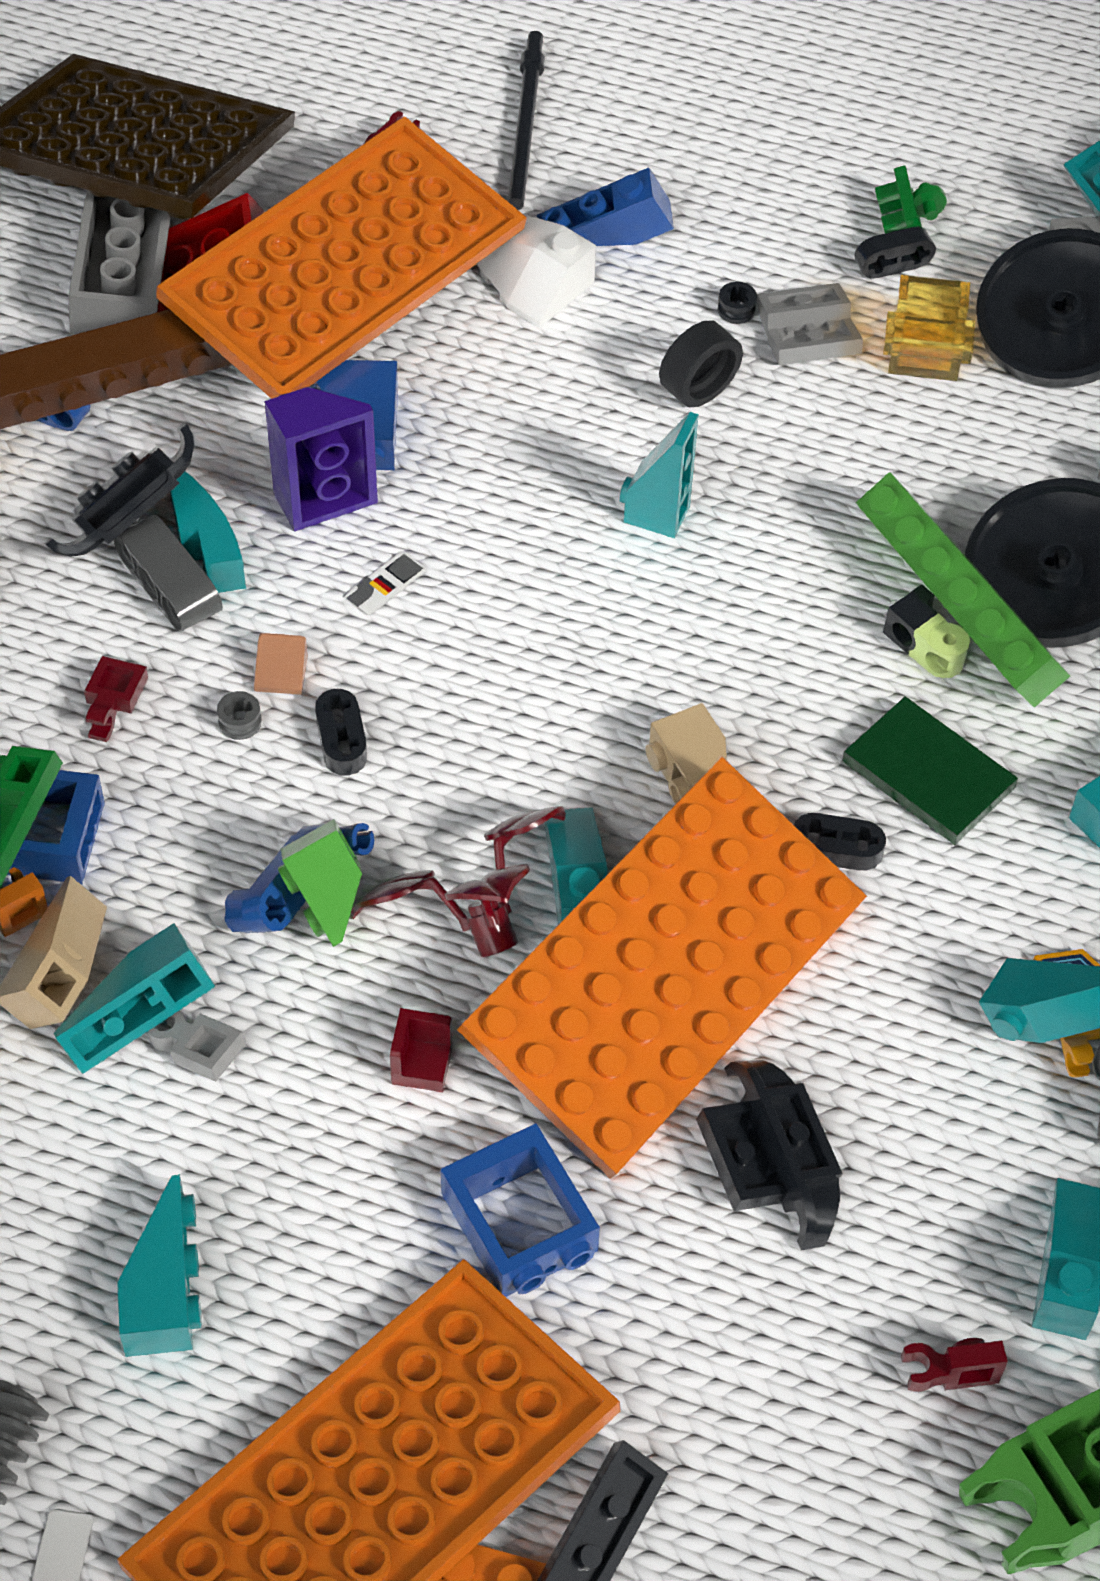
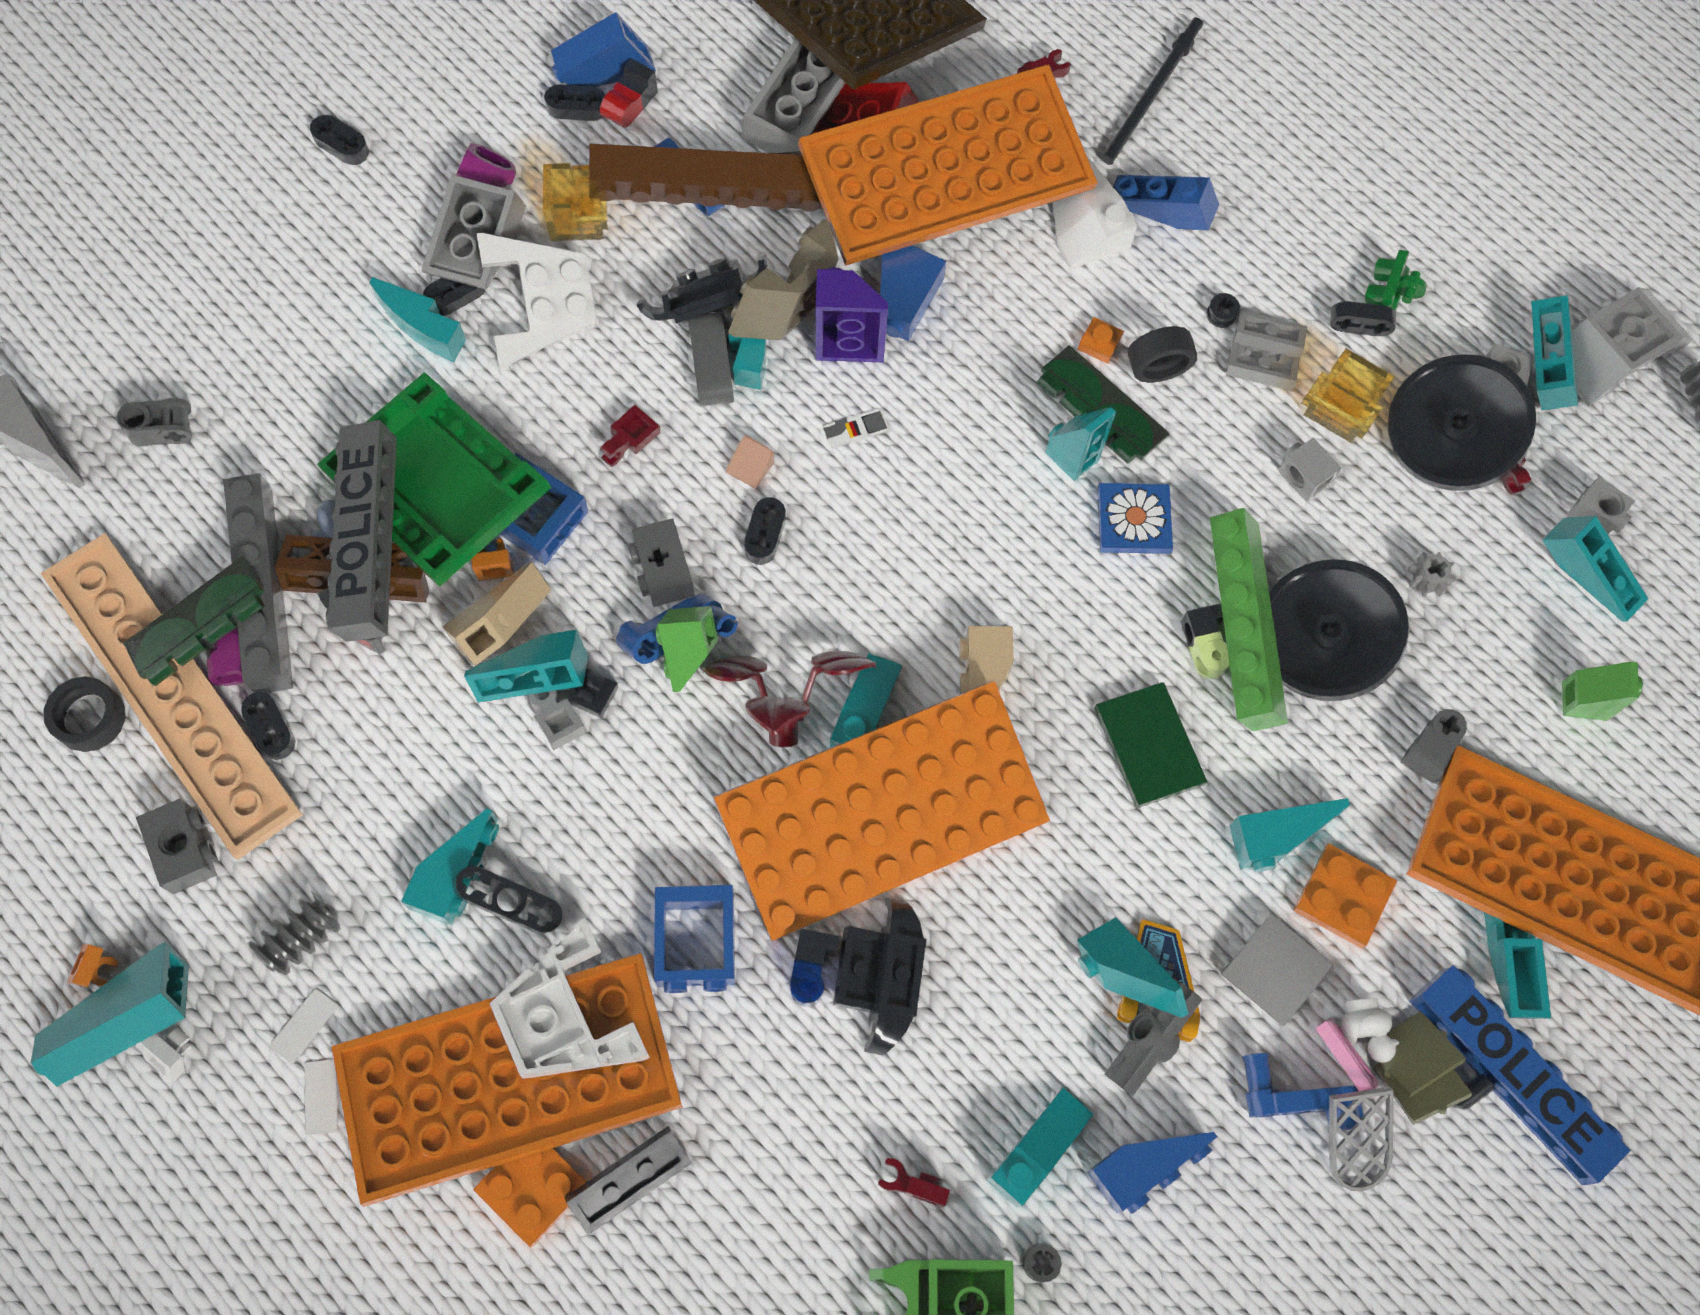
camera: 25 degrees right, 15 degrees up
dark grey bush [217,691,262,740] -> none
dark red panel [390,1008,453,1092] -> none
black beam [794,813,886,871] -> none
none -> black beam [453,866,562,934]
none -> white wing [489,918,650,1079]
none -> black tile [568,668,619,719]
none -> dark grey brick [628,518,695,607]
none -> dark tan slope [728,219,839,340]
none -> leg [790,929,839,1007]
none -> dark green windscreen [1037,345,1170,464]
none -> orange plate [1077,317,1124,364]
none -> tile [1097,483,1173,554]
none -> light grey brick [1278,437,1342,502]

